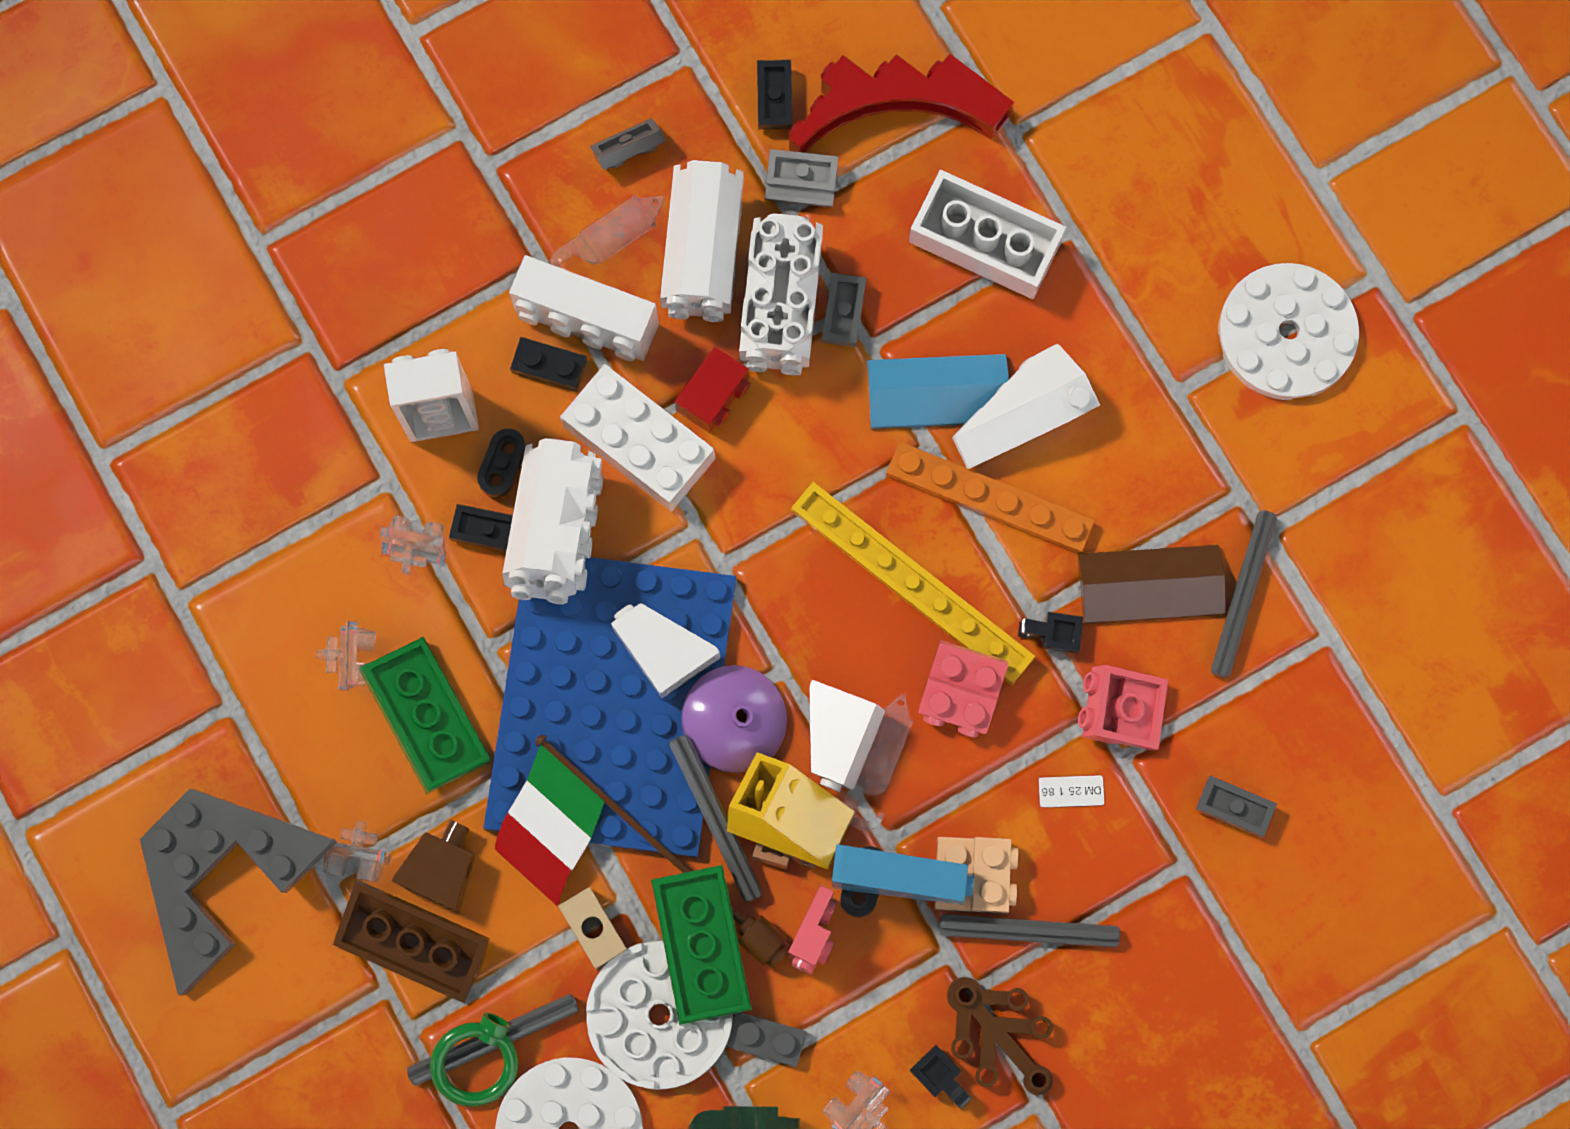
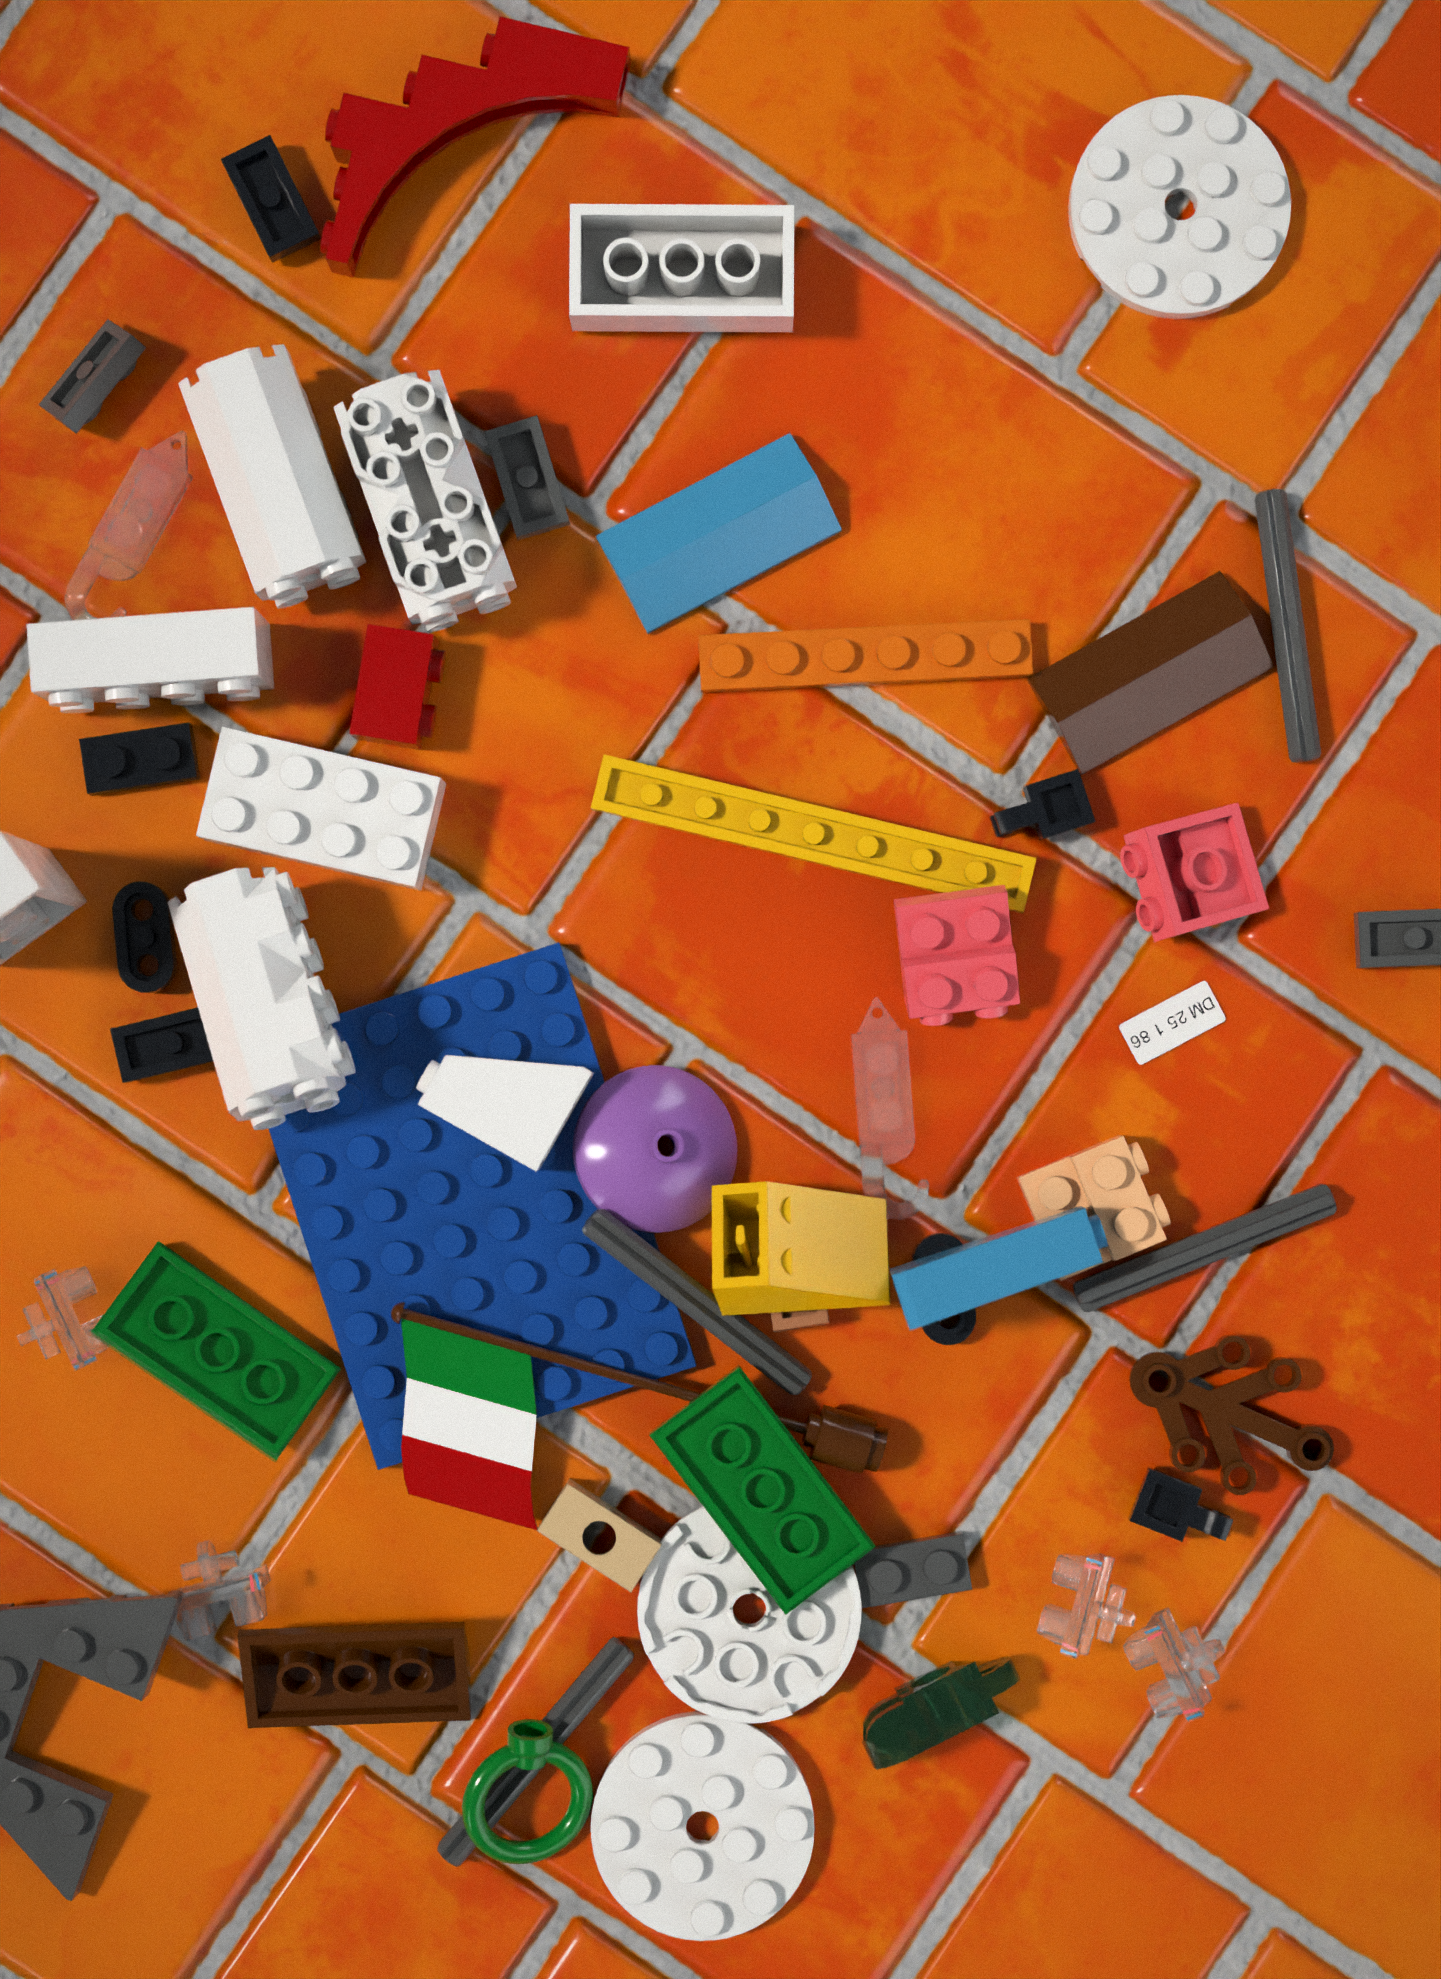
camera: 25 degrees left, 10 degrees up
clear hips [379,516,446,575] -> none
reddish brown torso [392,820,475,913] -> none
light grey plate [764,149,838,208] -> none
coral plate [788,885,837,975] -> none
white slope [810,680,886,792] -> none
white wedge [952,344,1100,469] -> none

